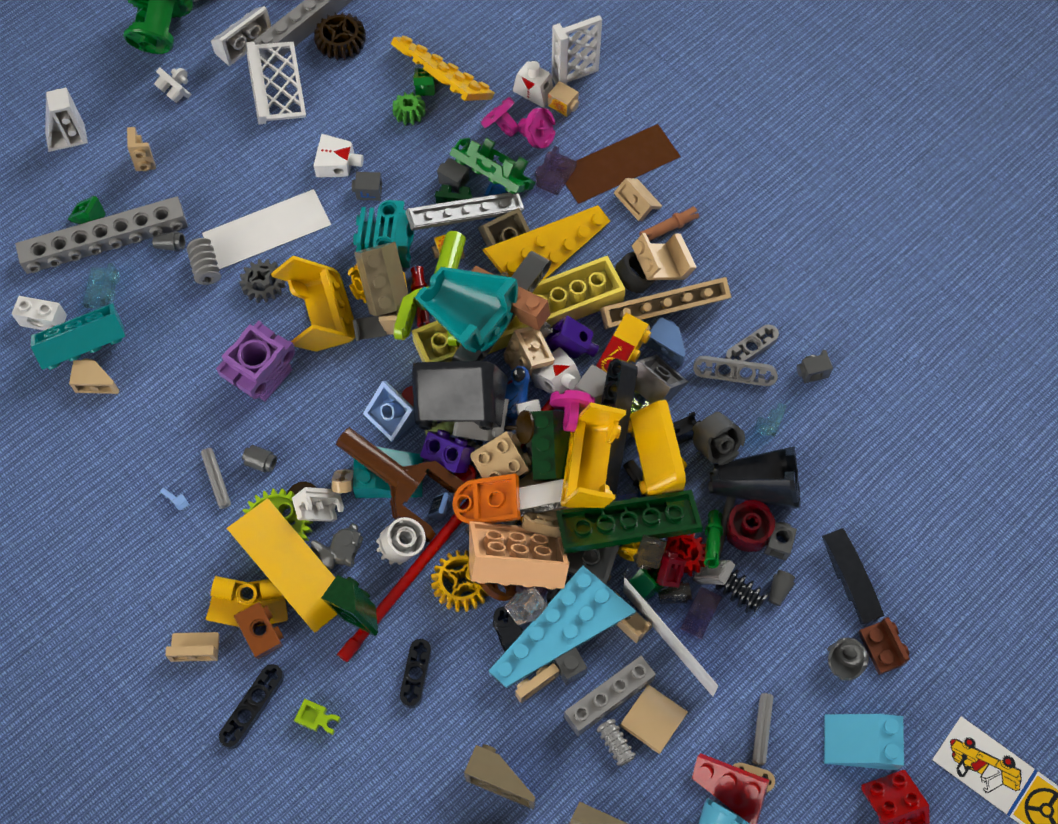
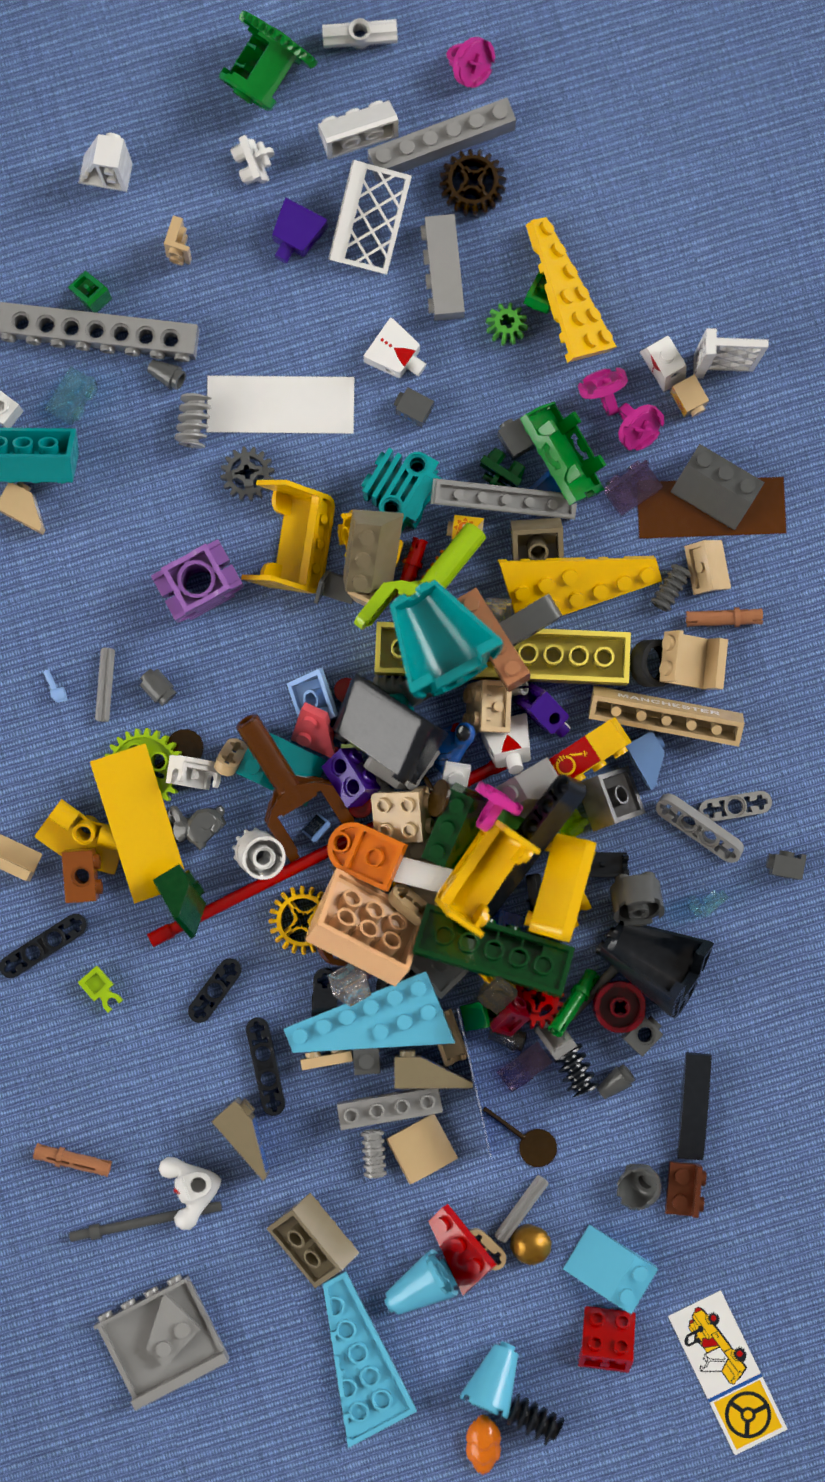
camera: 25 degrees right, 20 degrees up
none -> black beam [246,1017,285,1116]
none -> dark purple torso [272,198,328,263]
none -> coral wing [291,702,339,758]
none -> dark tan slope [394,1049,473,1089]
none -> light grey brick [420,214,465,321]
none -> dark brown piece [483,1107,557,1167]
none -> pearl gold hair [510,1224,552,1265]
none -> dark grey piece [651,564,692,612]
none -> dark grey slope [670,444,765,531]

